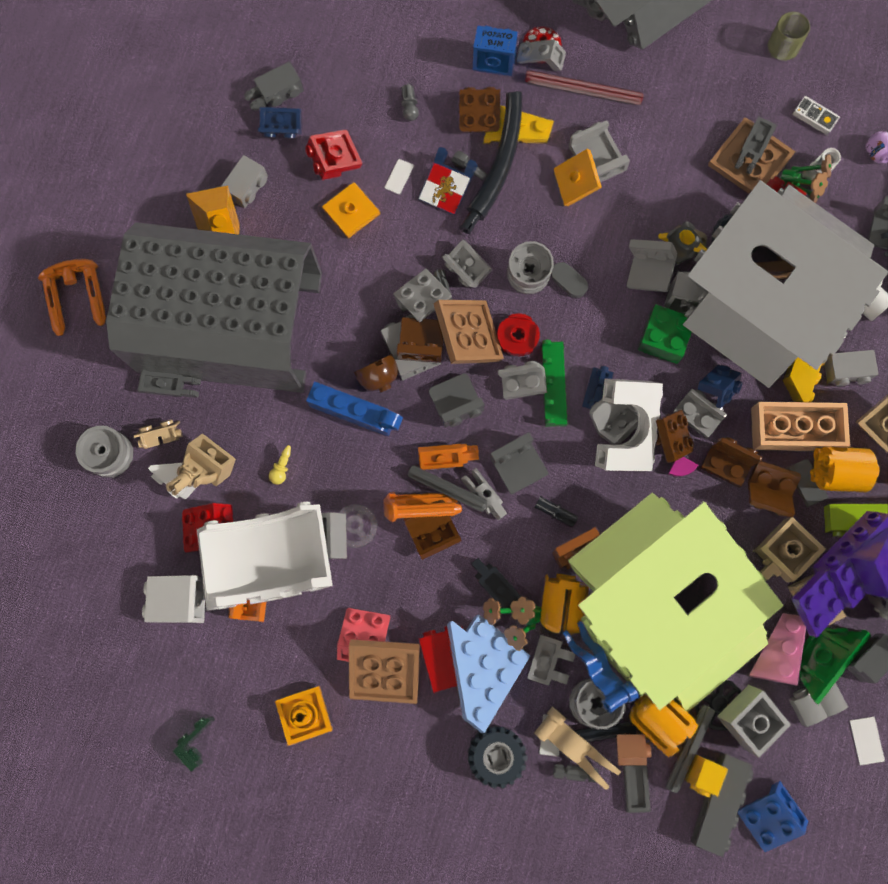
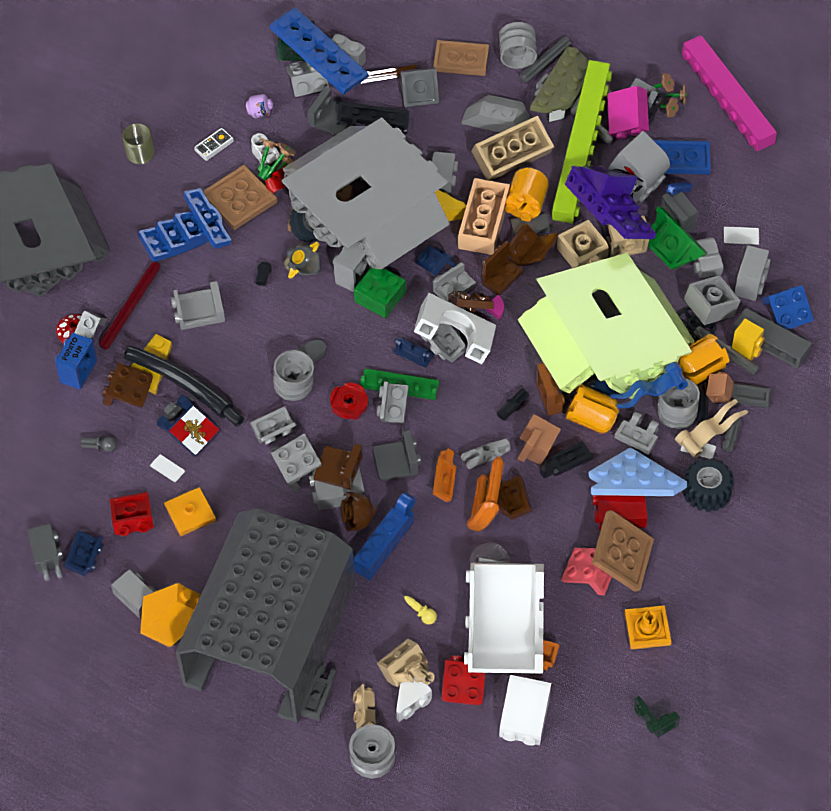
camera: 80 degrees left, 20 degrees down
orange piece [38,259,106,336] -> none
dark grey axle [408,465,488,512] -> none
medium nougat plate [433,300,504,364] -> none
medium nougat plant [483,597,542,651] -> none
dark grey bracket [490,433,548,495] -> none
light orange plate [553,149,602,206] -> none
light grey bracket [627,239,677,292] -> none
dark grey hinge [734,116,777,175] -> none
bright pink wing [749,613,806,686] -> none
none -> blue slope [138,188,232,262]
none -> black pin [255,262,272,287]
none -> nougat plate [517,414,561,465]
none -> light grey brick [735,245,771,301]

